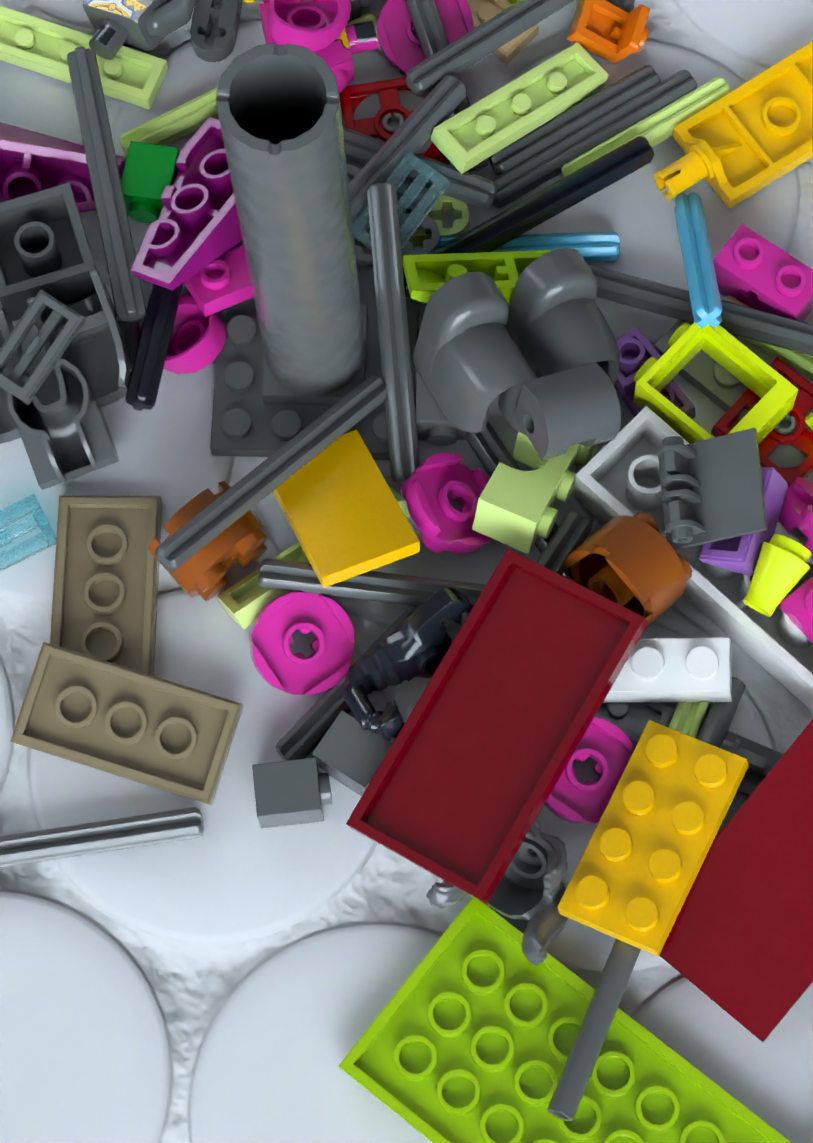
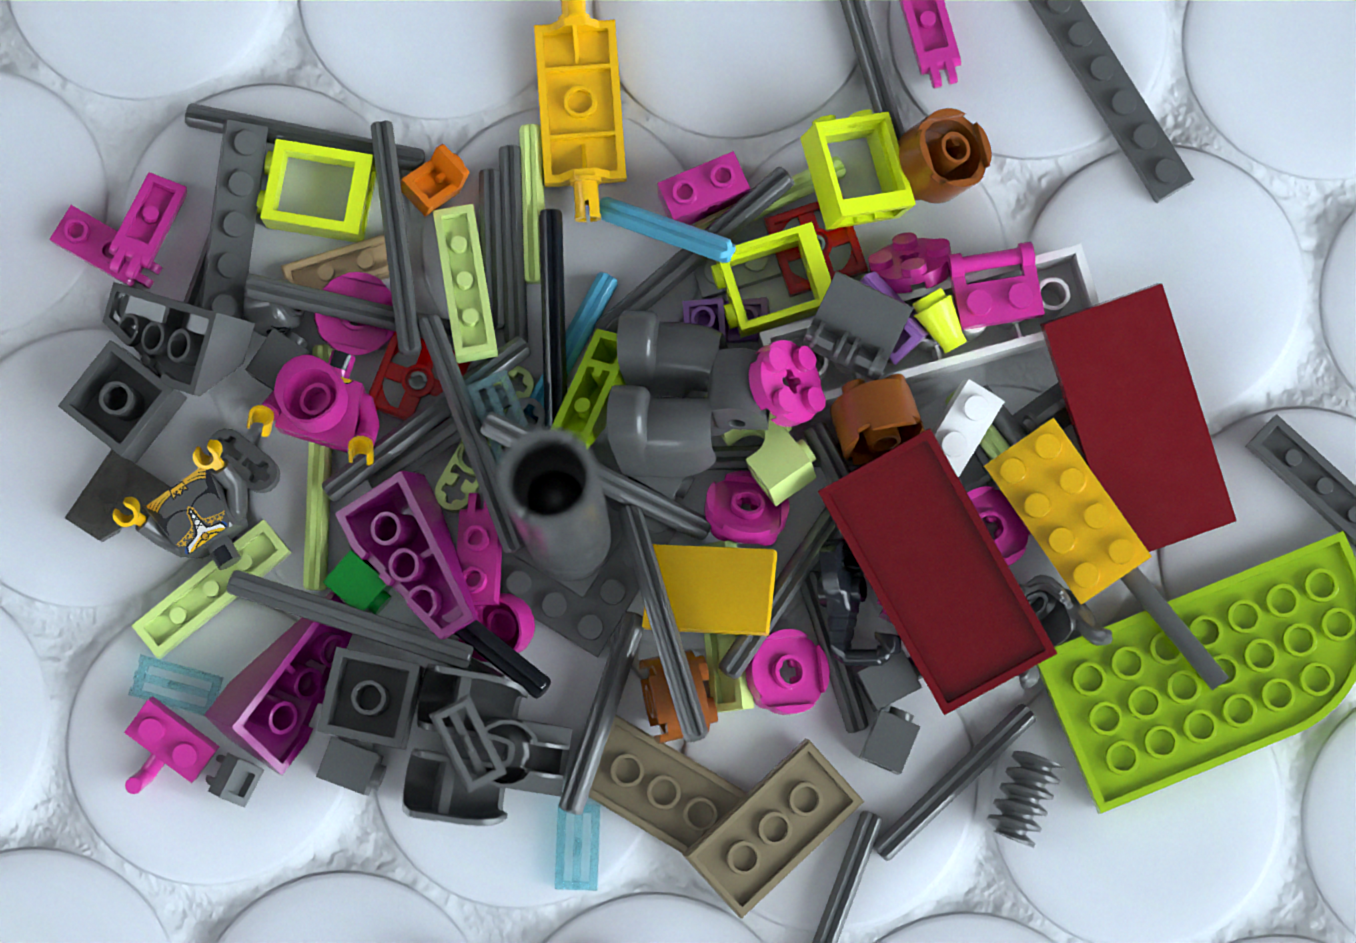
camera: 65 degrees left, 10 degrees up
none -> dark grey axle [559,611,644,815]
none -> dark pink plate [749,340,826,427]
none -> dark grey axle [873,704,1036,861]
none -> dark grey piece [987,751,1064,848]

